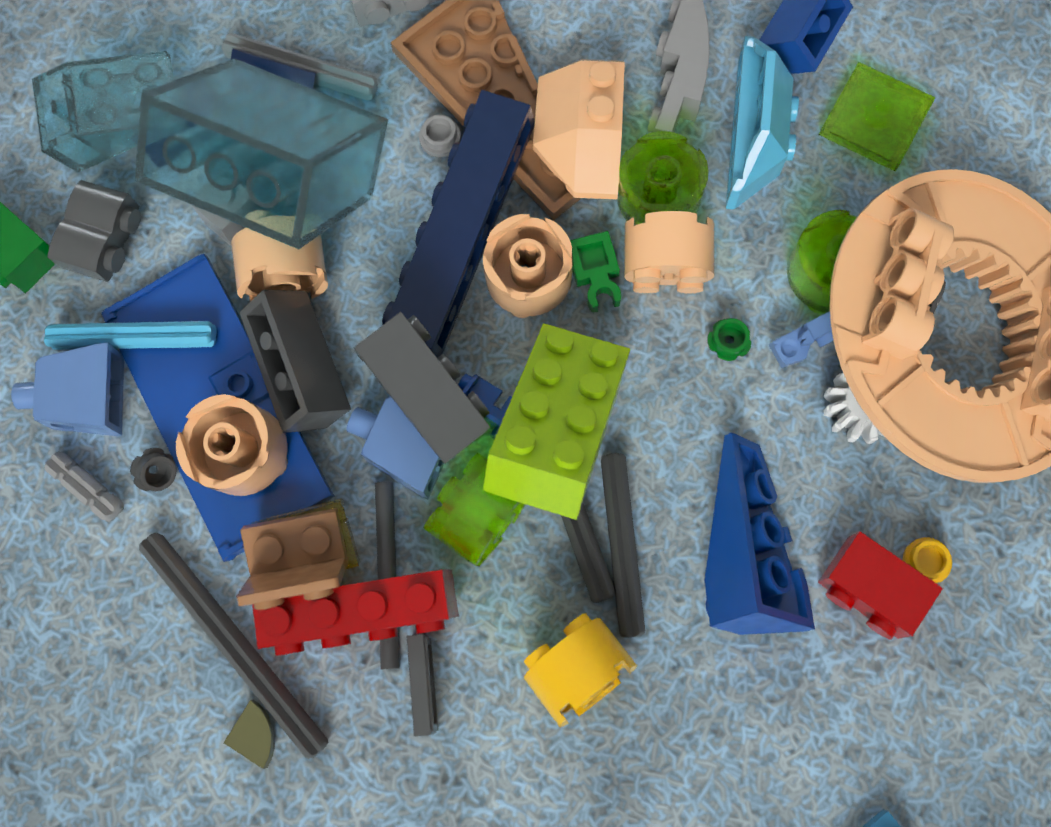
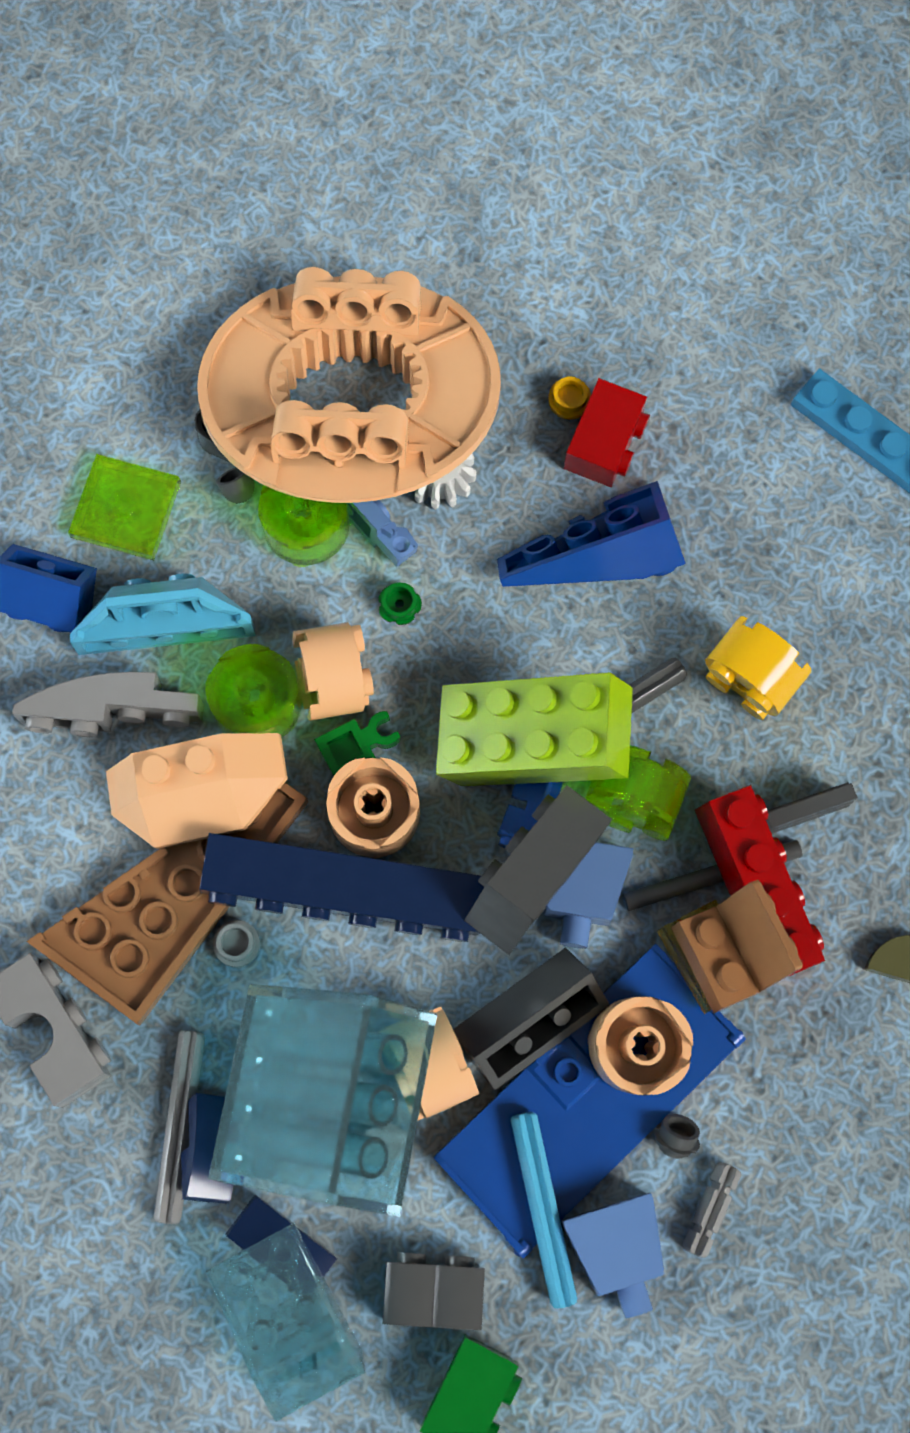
camera: 110 degrees left, 0 degrees up
dark grey axle [139,533,328,759] -> none
dark grey axle [601,453,645,638] -> none

